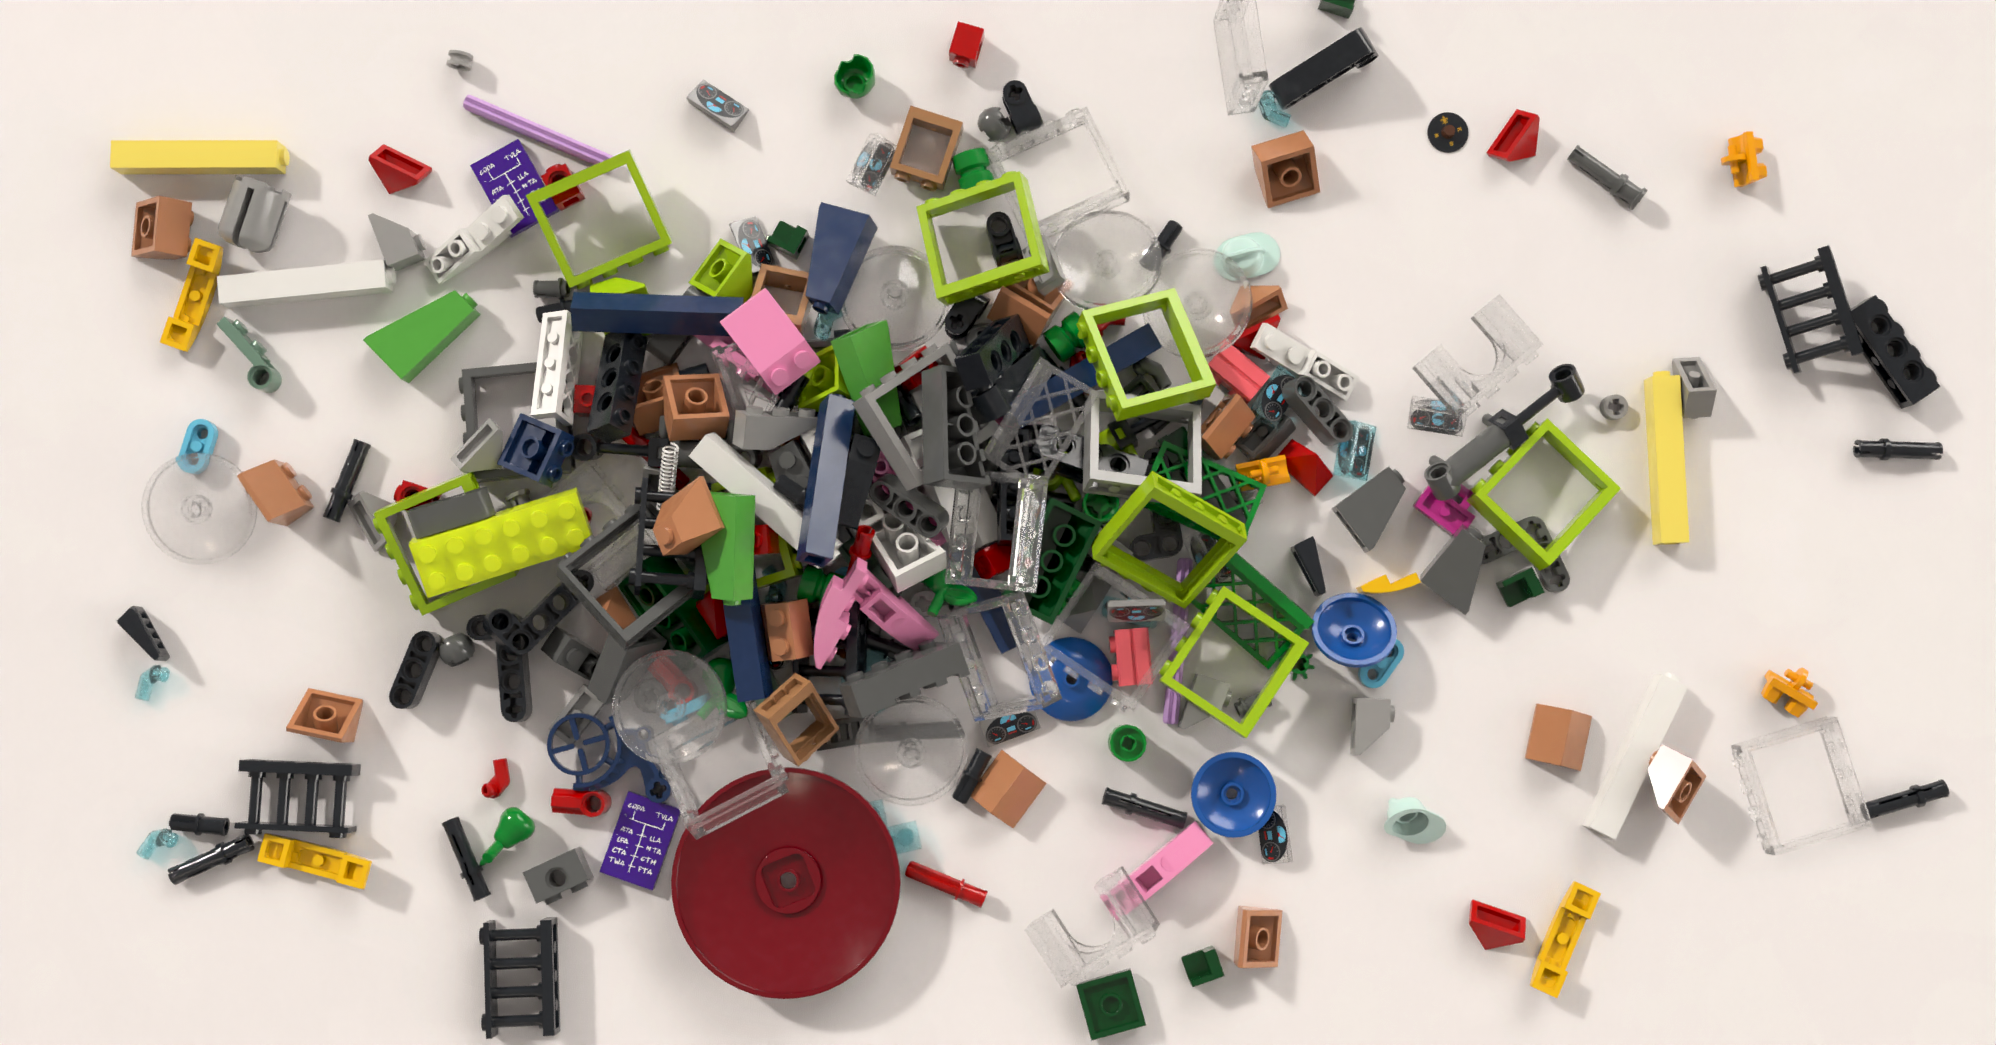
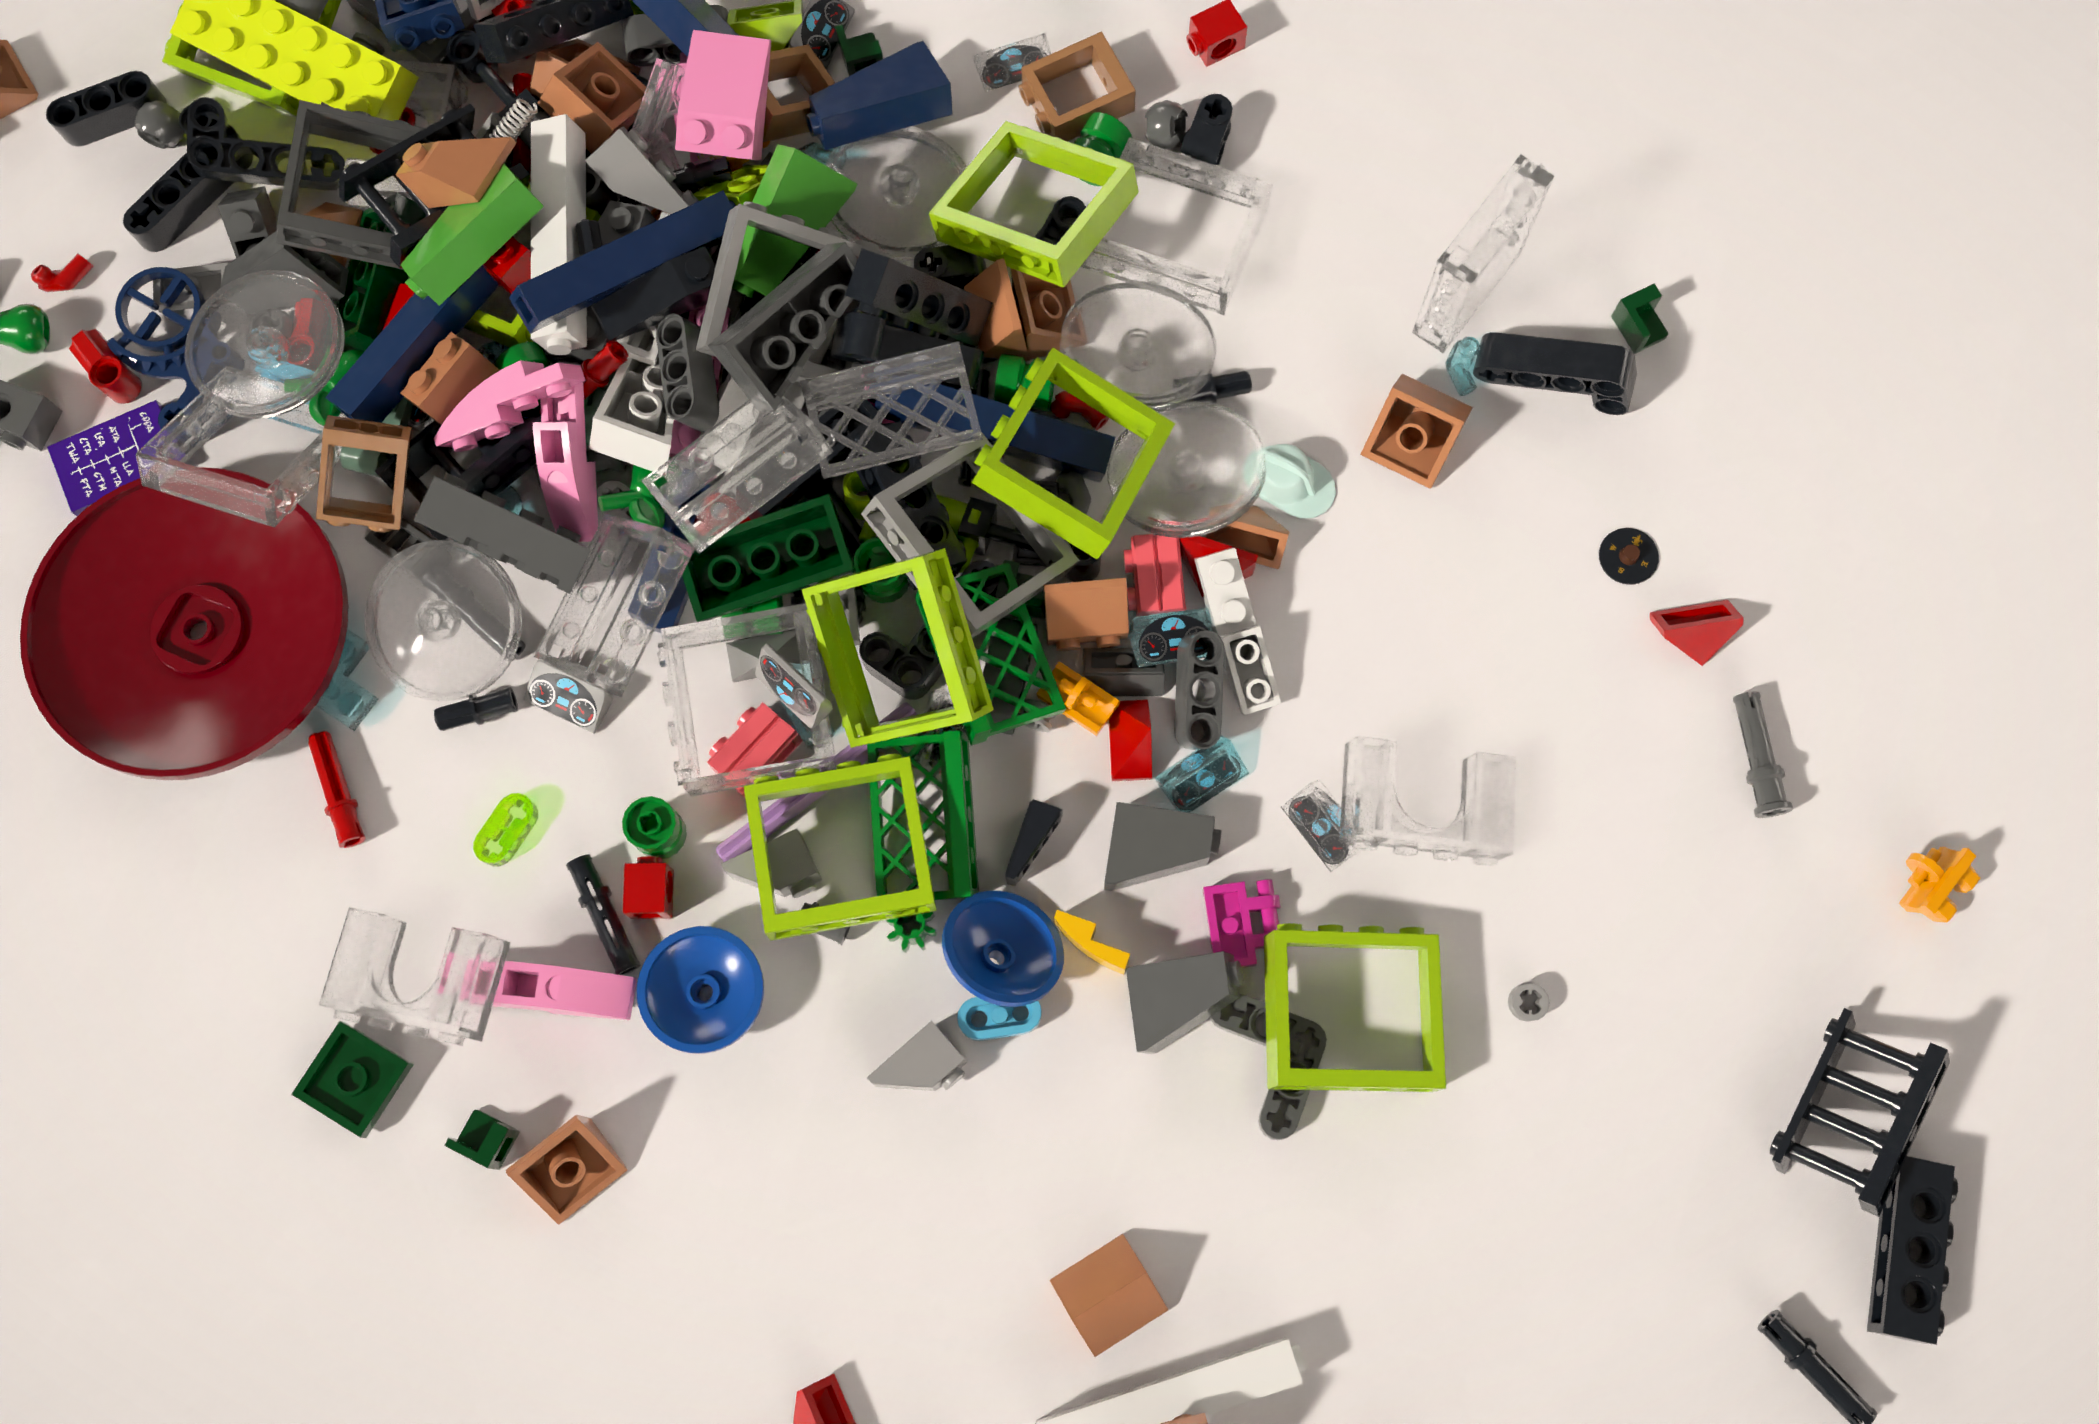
camera: 50 degrees right, 10 degrees down
black axle [867,630,914,660] -> none
nougat slope [970,750,1047,828] -> none
light grey plate [1022,234,1066,296] -> none
blue dish [1029,637,1113,721] -> none
slope [1258,804,1293,864] -> none
light aqua piece [1384,797,1447,844] -> none
piece [1424,364,1585,501] -> none
dark green panel [1496,567,1545,607] -> none
light yellow brick [1644,371,1689,545] -> none
light grey slope [1672,357,1717,419] -> none
none -> clear neon green beam [473,793,538,867]
none -> red brick [623,856,674,919]

